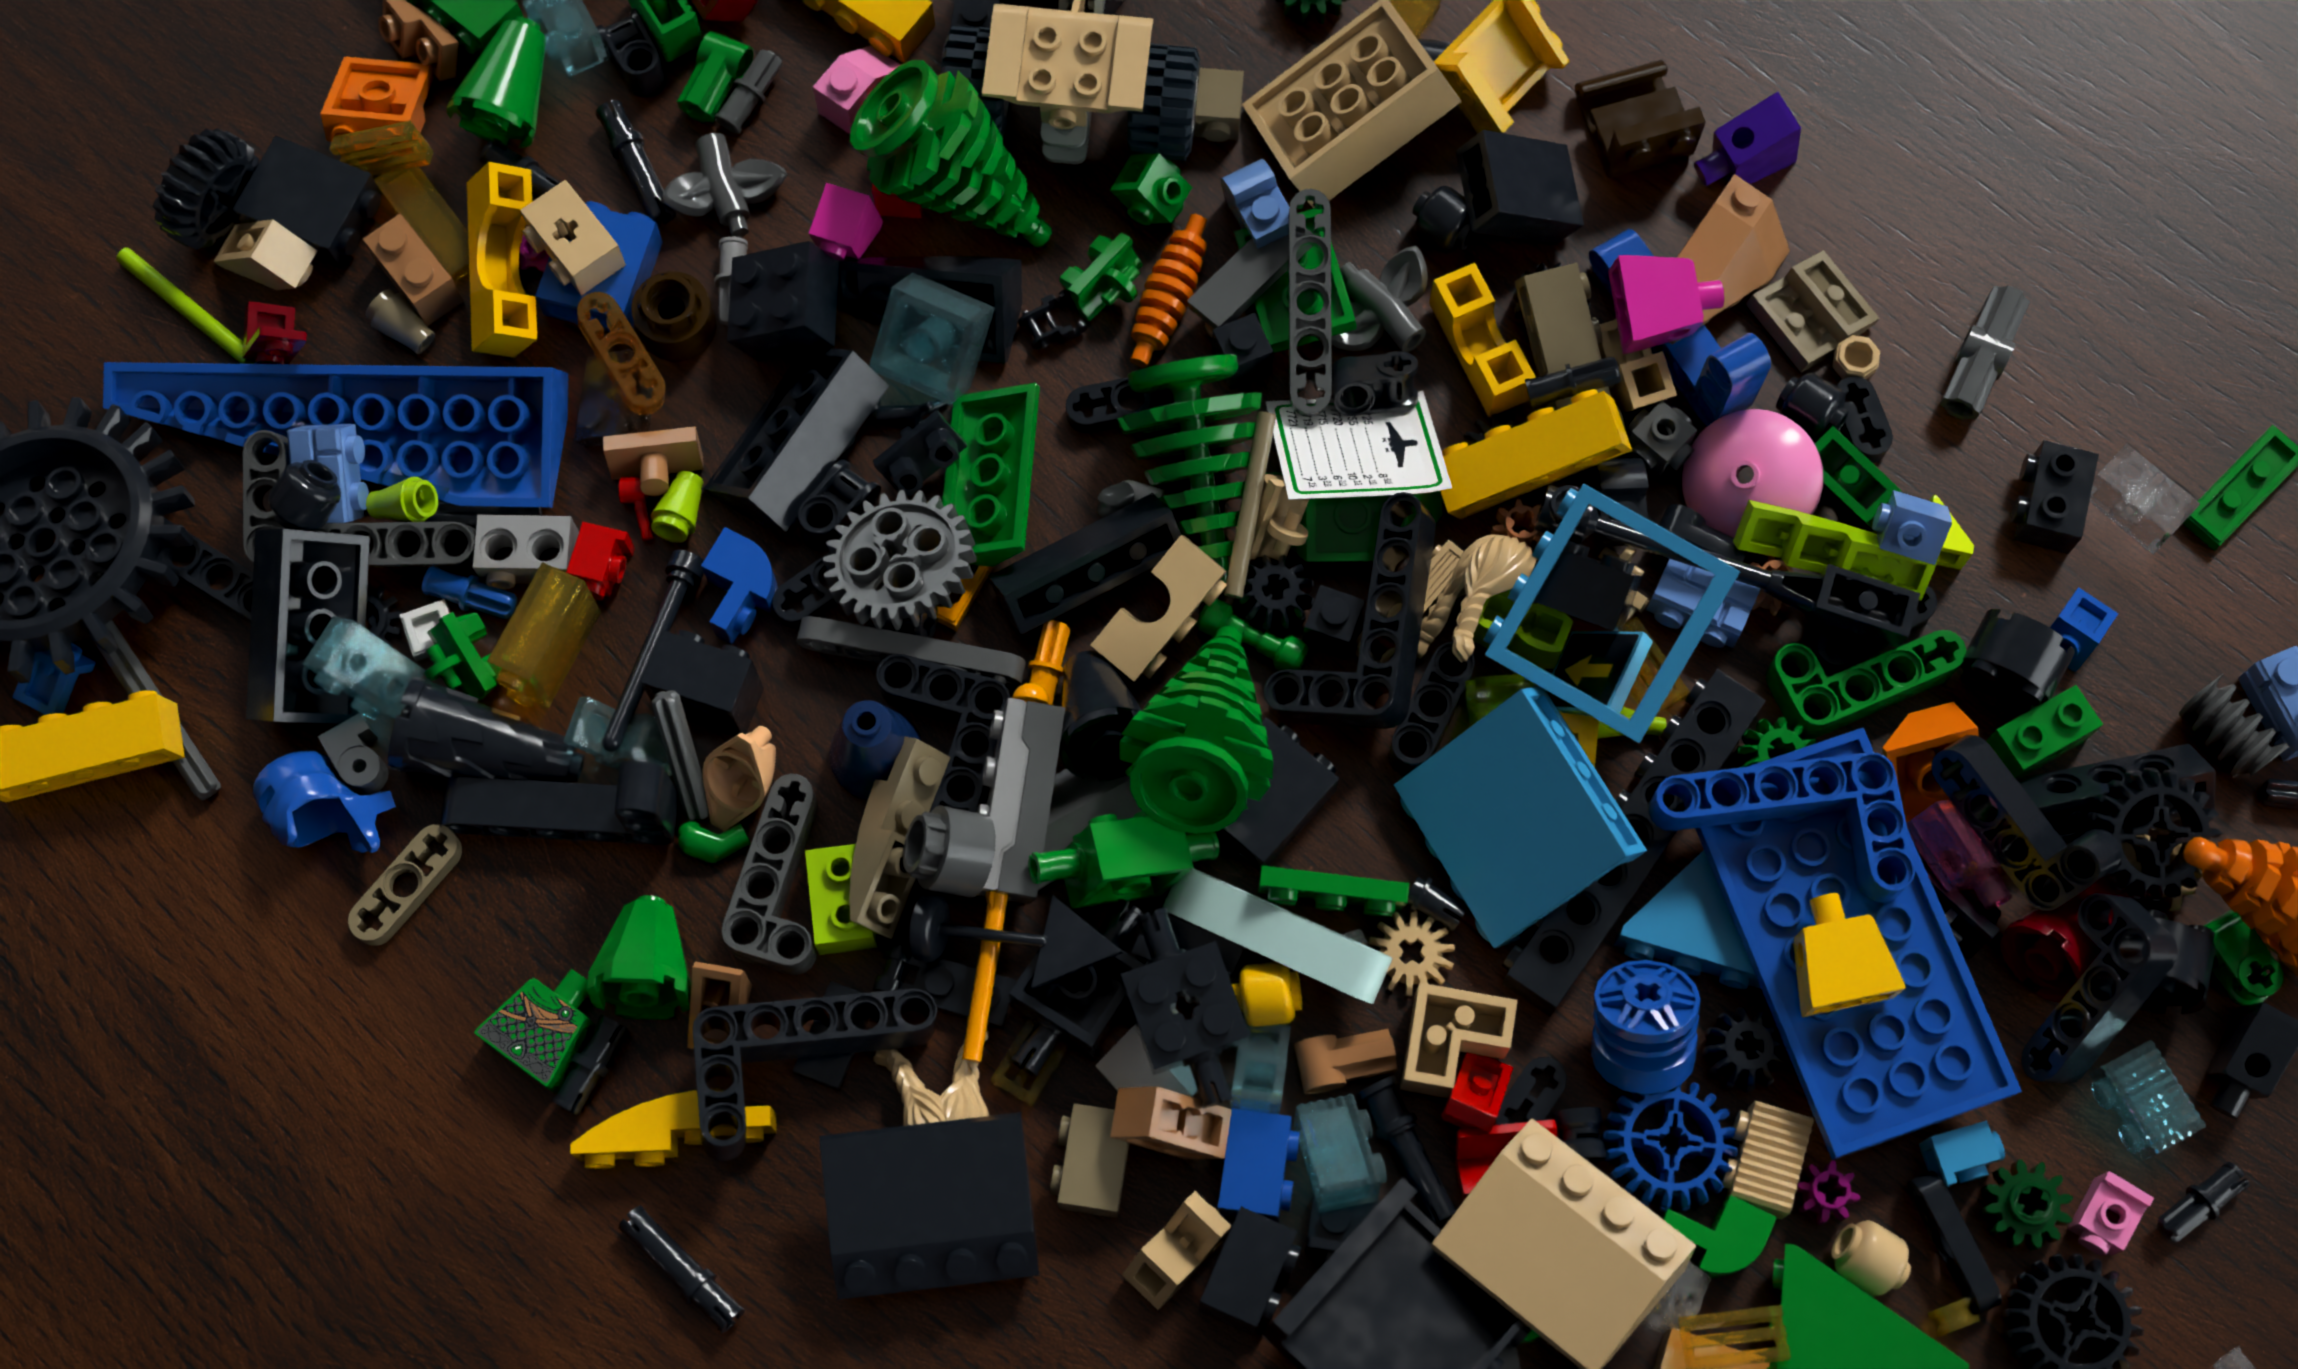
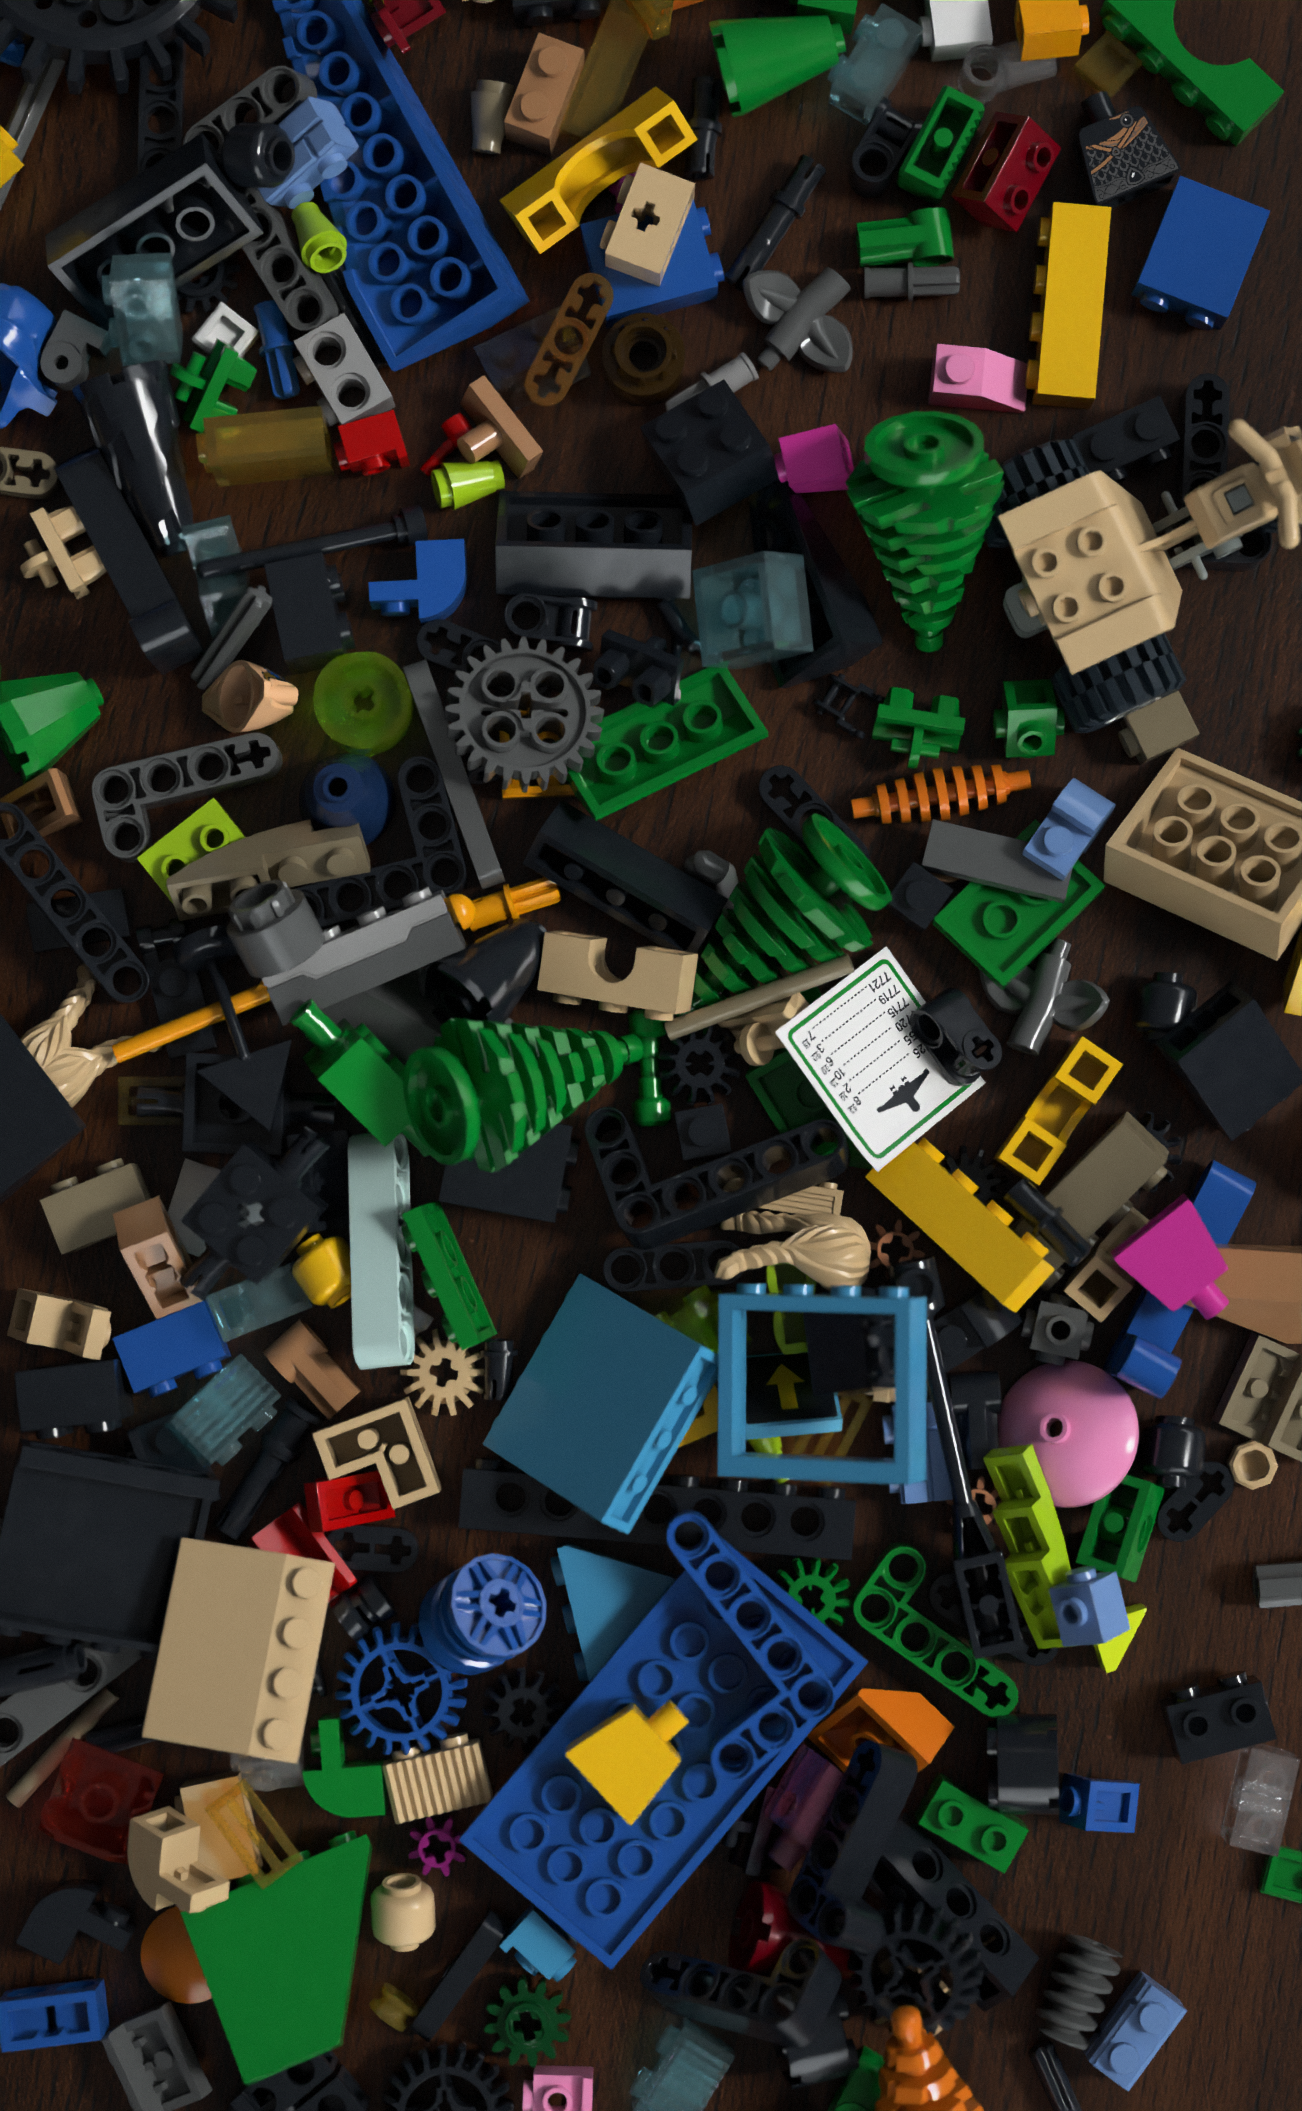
camera: 55 degrees right, 15 degrees up
green arm [677,821,751,863] -> none
dark grey beam [1288,189,1332,417] -> none
none -> tan hips [20,505,107,599]
none -> clear neon green brick [313,651,415,756]

